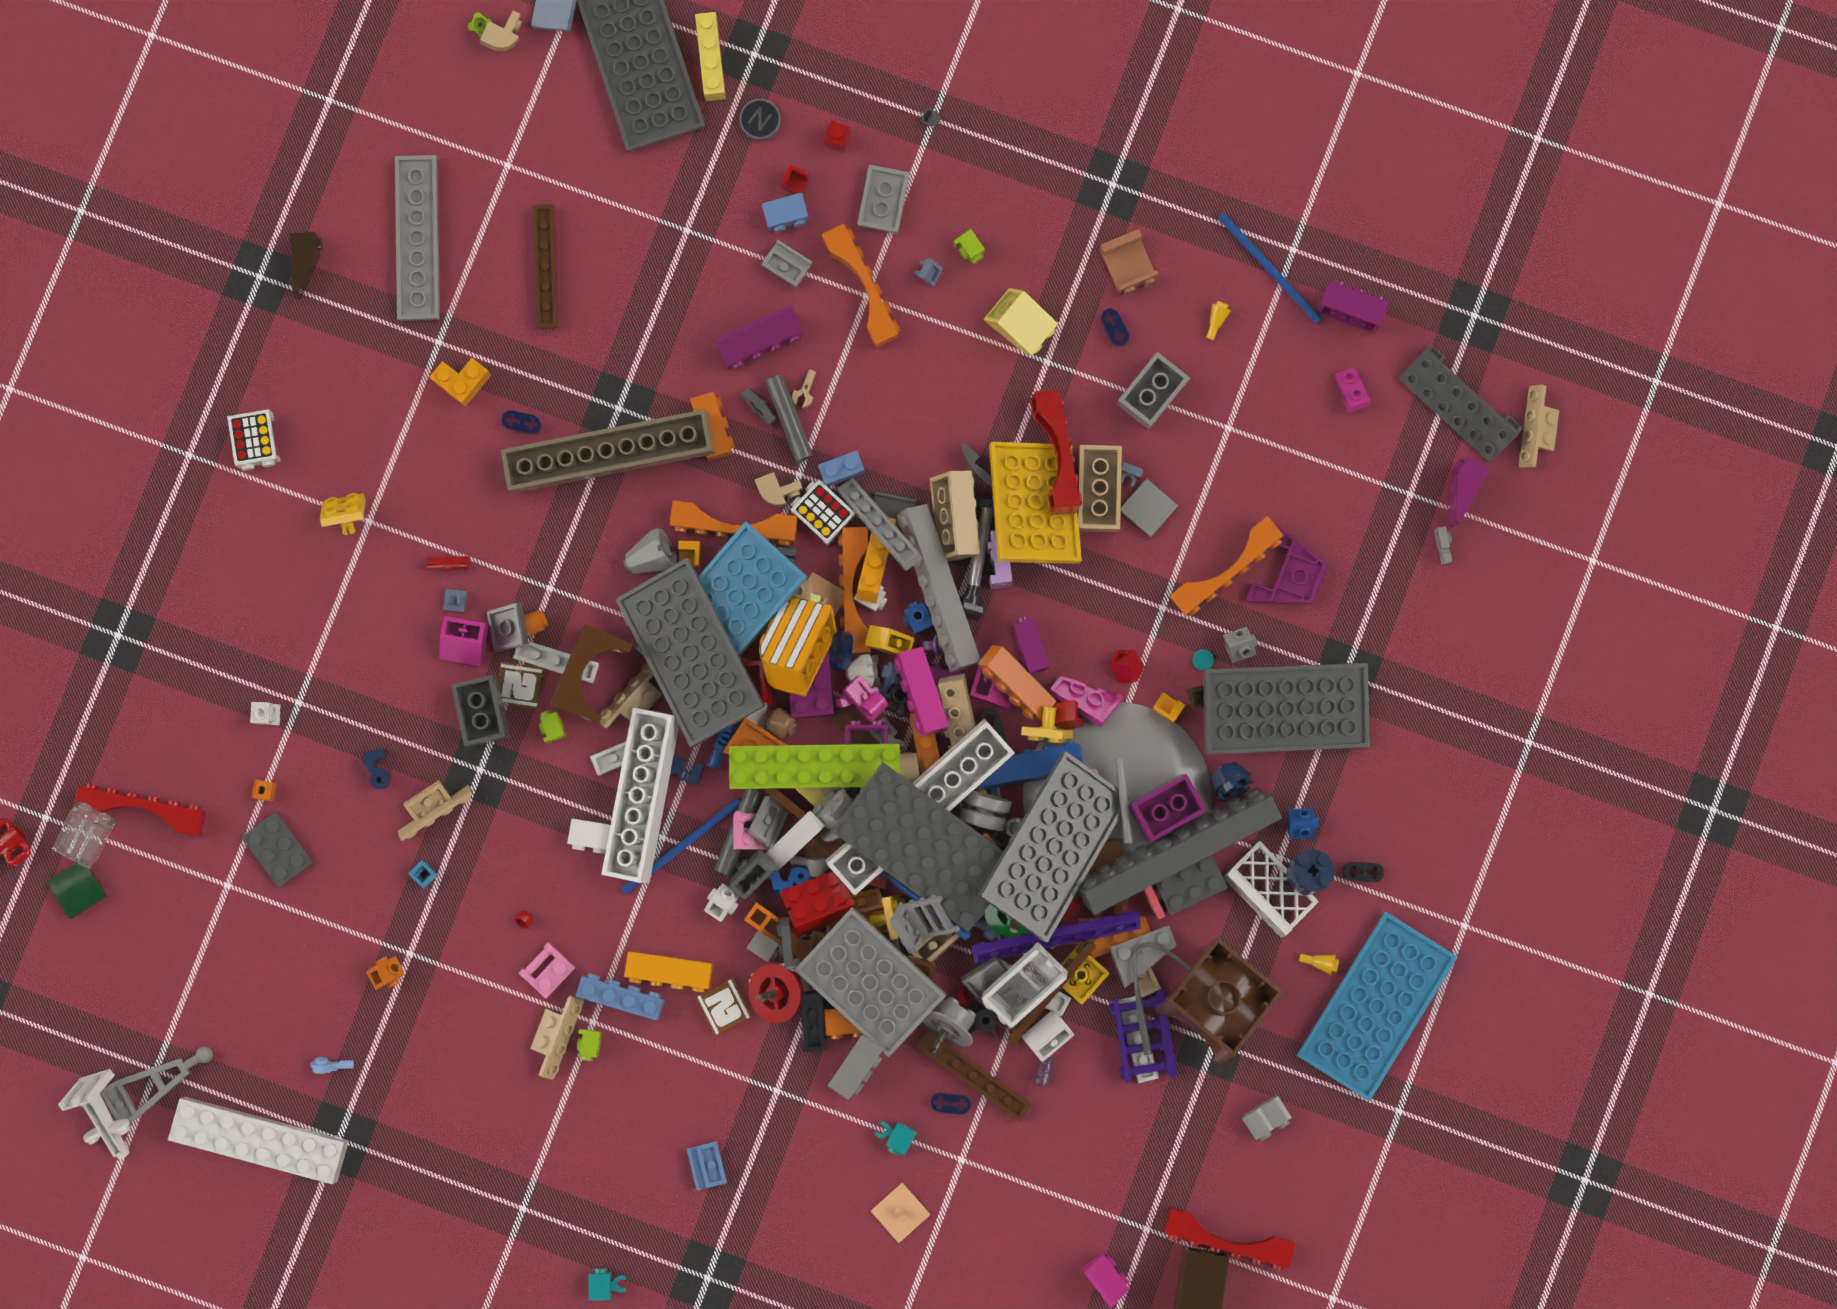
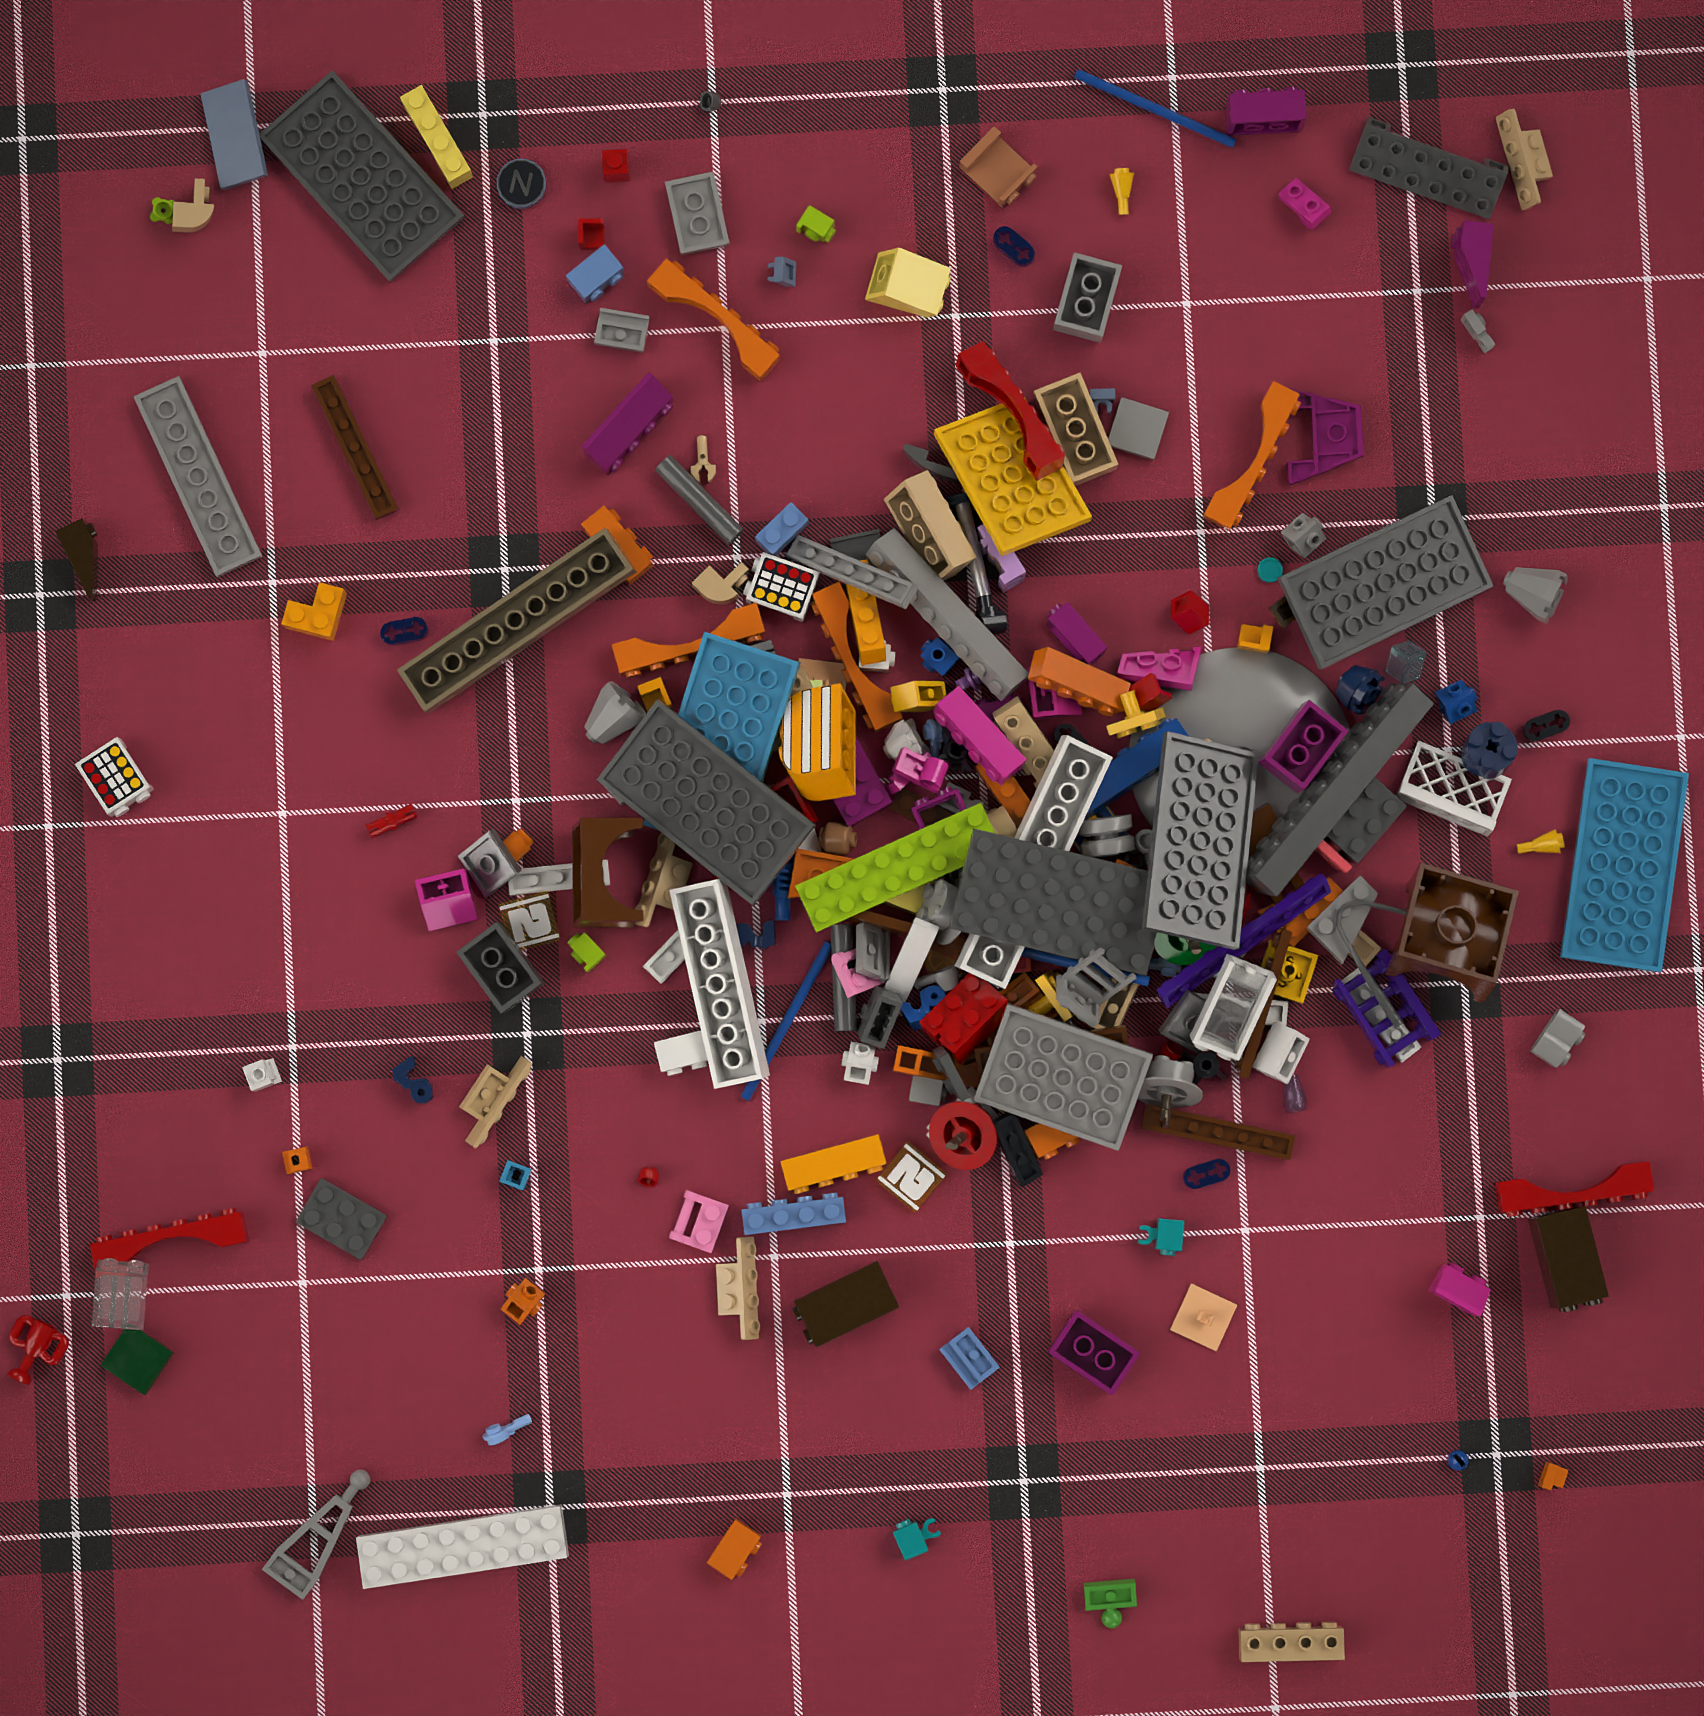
camera: 25 degrees left, 0 degrees up
white piece [58,1069,130,1160] -> none
yellow plate [320,493,366,535] -> none
sand blue tile [443,589,468,613] -> none
lime brick [577,1028,602,1061] -> none
dark grey pin [740,387,778,426] -> none
light grey brick [828,1035,883,1100] -> none
clear blue beam [829,631,853,671] -> none
light grey bar [1115,758,1133,843] -> none
none -> orange brick [707,1518,762,1580]
none -> dark brown brick [792,1261,900,1348]
none -> magenta brick [1047,1309,1140,1396]
none -> clear light blue panel [1386,641,1427,683]
none -> light grey cone [1503,567,1568,624]

